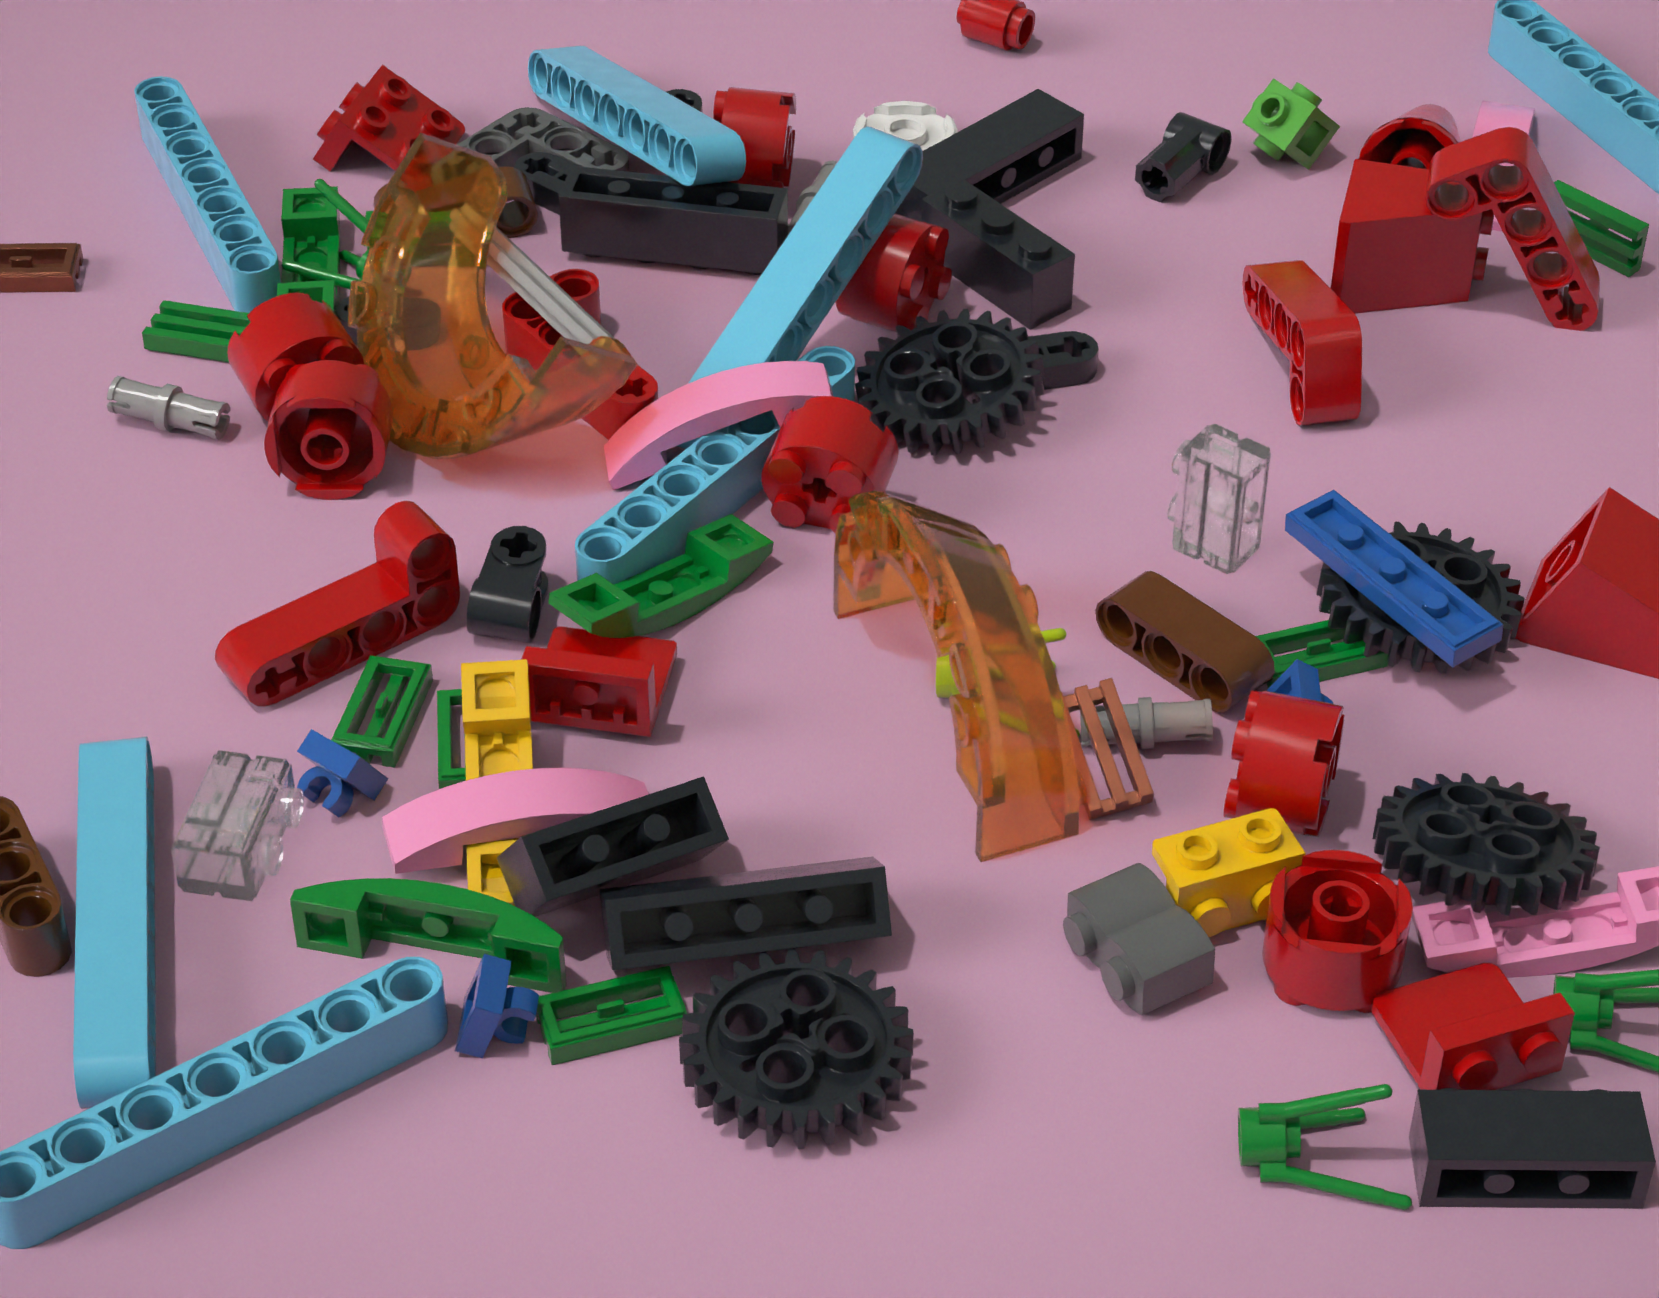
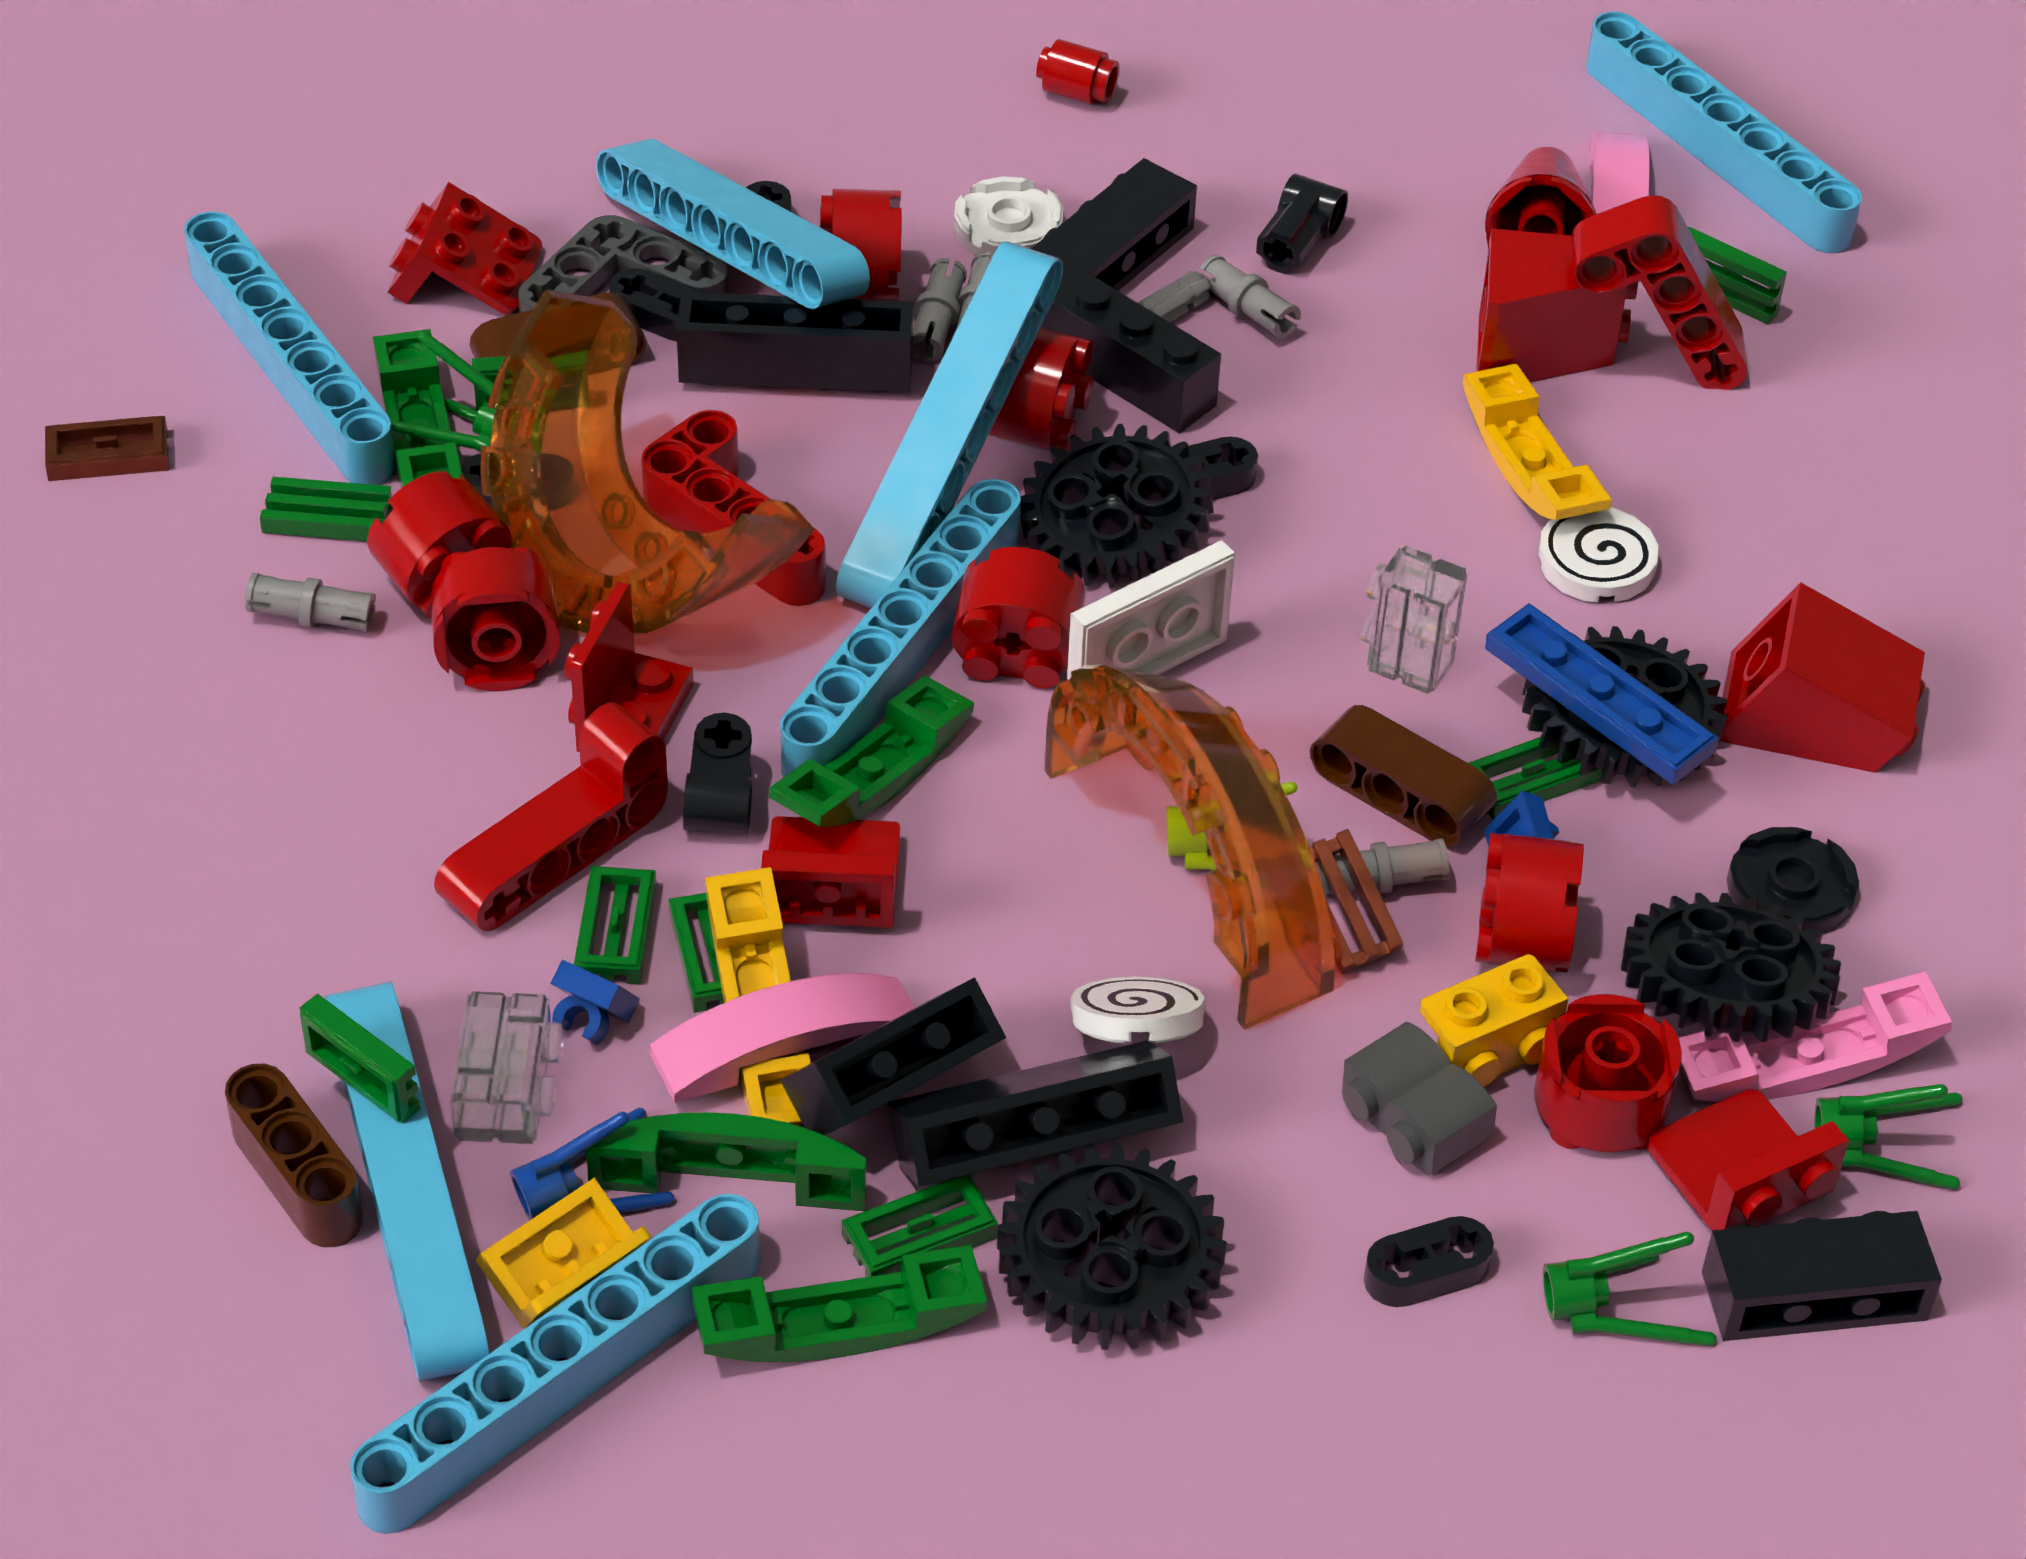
camera: 10 degrees left, 5 degrees up
light grey axle [450,203,617,367] -> none
blue tile [455,954,539,1058] -> none
bright pink slope [604,361,833,490] -> none
bright green brick [1242,78,1340,170] -> none
red beam [1242,260,1362,426] -> none
none -> green tile [299,993,421,1123]
none -> yellow bracket [475,1178,652,1329]
none -> blue plant [510,1108,675,1220]
none -> red bracket [565,581,694,752]
none -> green slope [691,1245,988,1362]
none -> white tile [1066,540,1235,714]
none -> white tile [1070,976,1205,1043]
none -> light grey axle [1138,271,1210,322]
none -> light grey pin [1199,255,1301,339]
none -> black beam [1363,1216,1494,1307]
none -> yellow slope [1462,364,1612,520]
none -> white tile [1538,507,1659,602]
none -> black tile [1726,827,1859,934]

